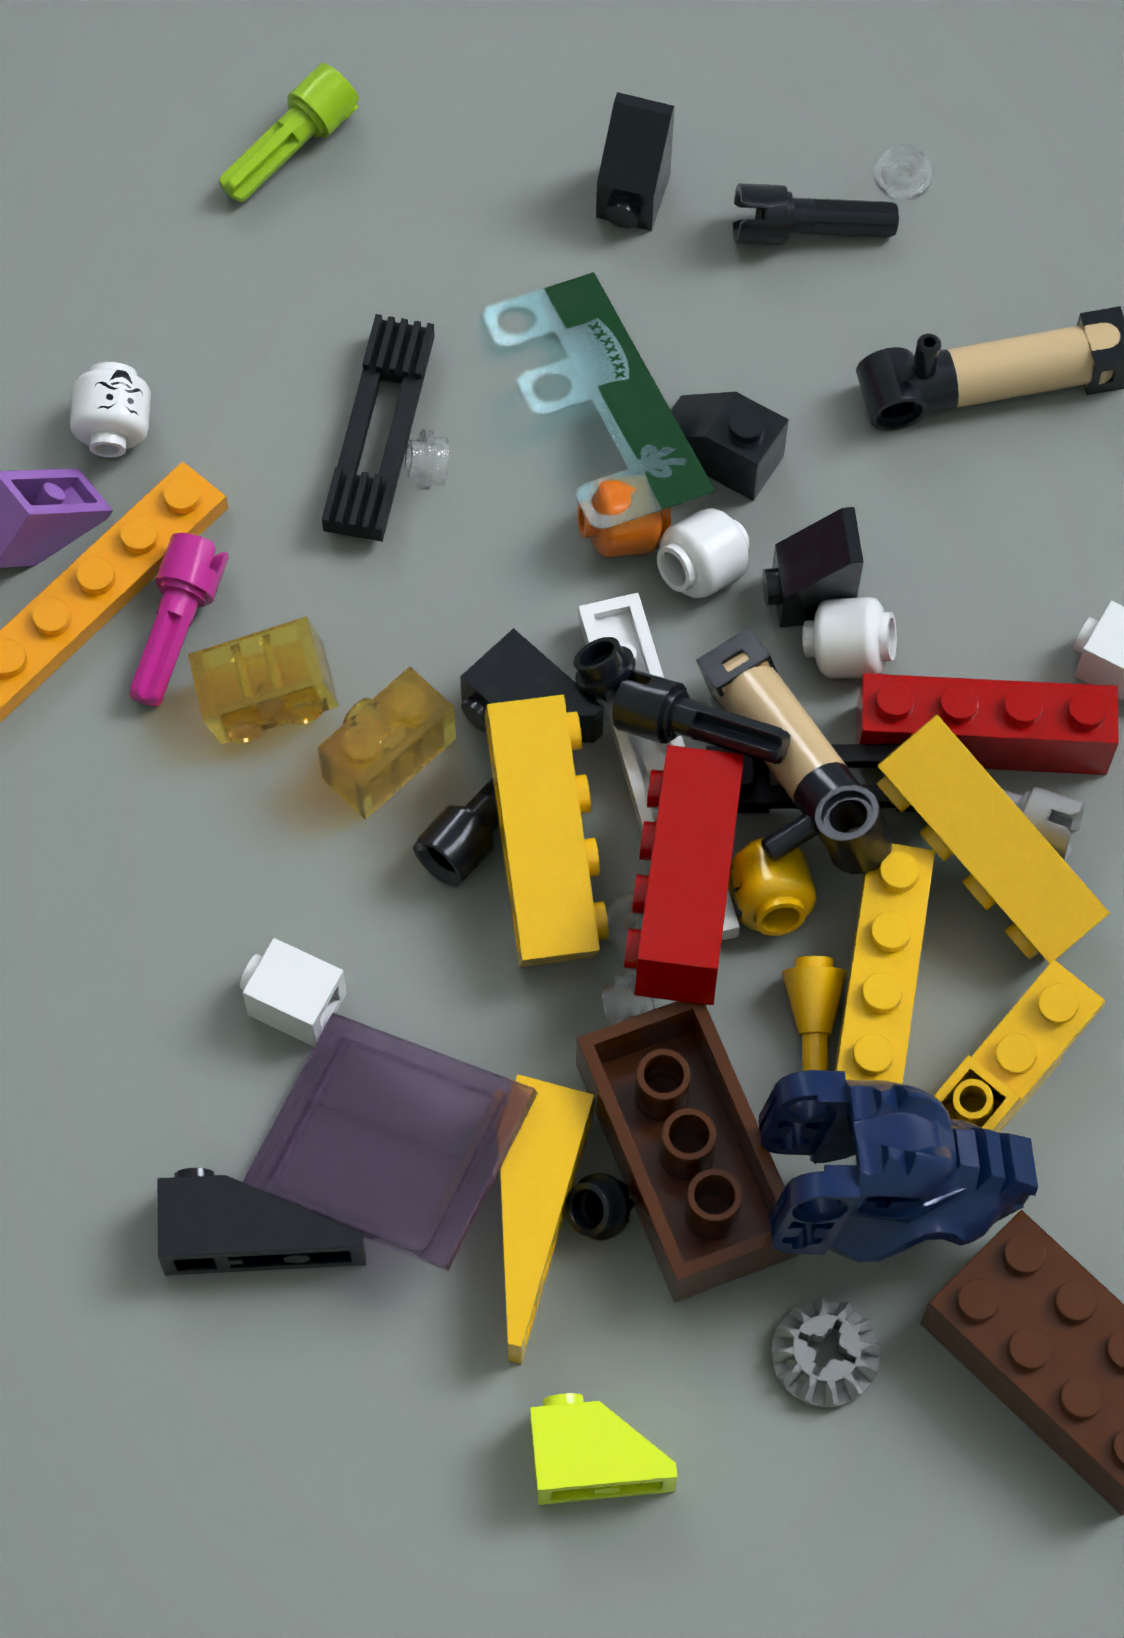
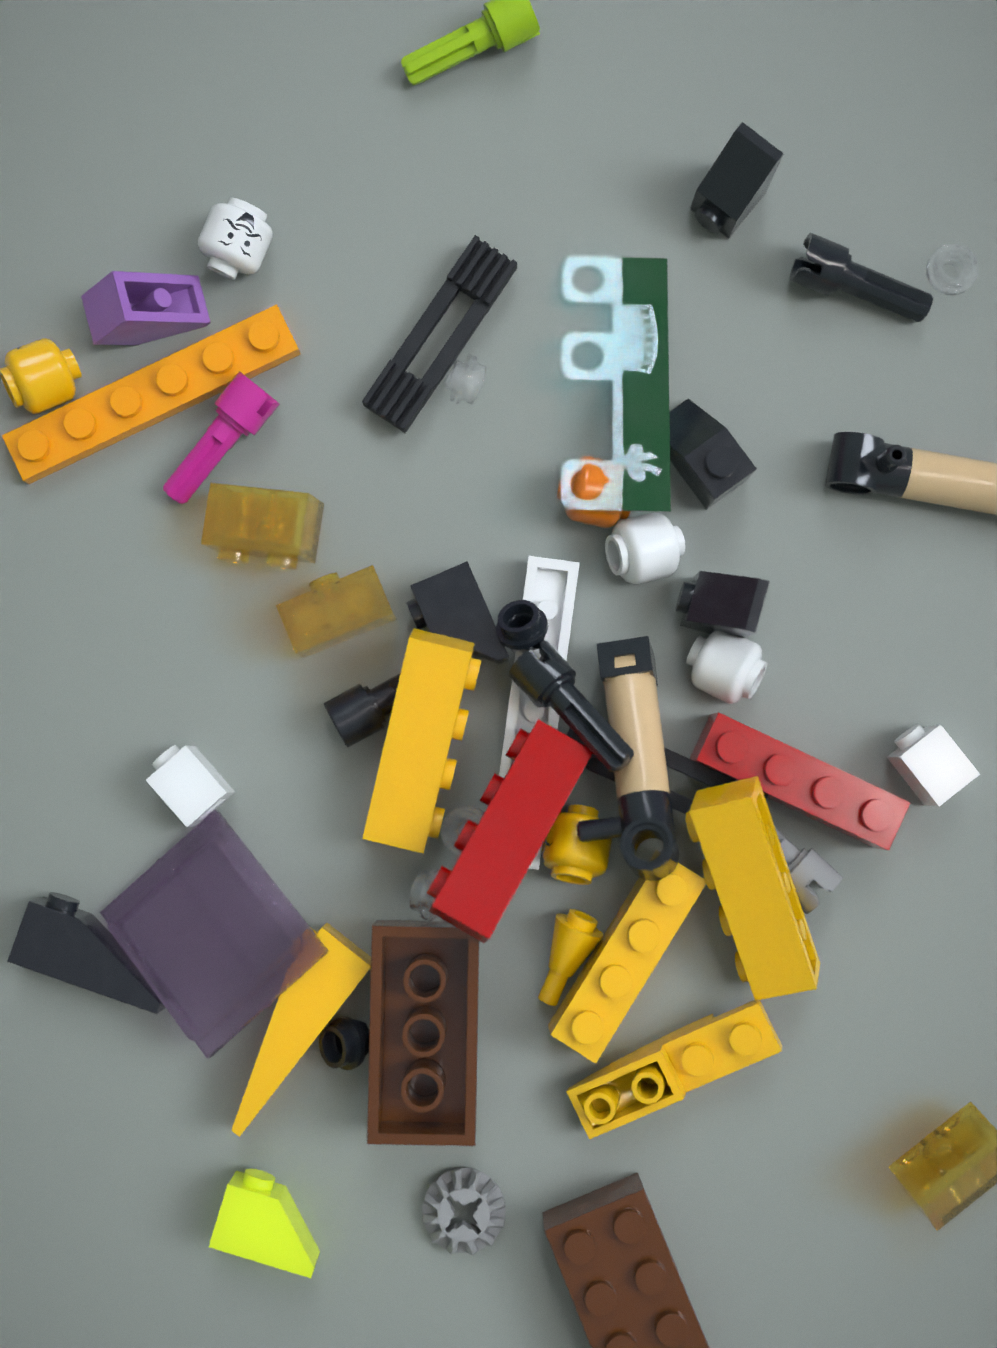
camera: 20 degrees right, 20 degrees up
dark blue animal [758,1070,1038,1262] -> none

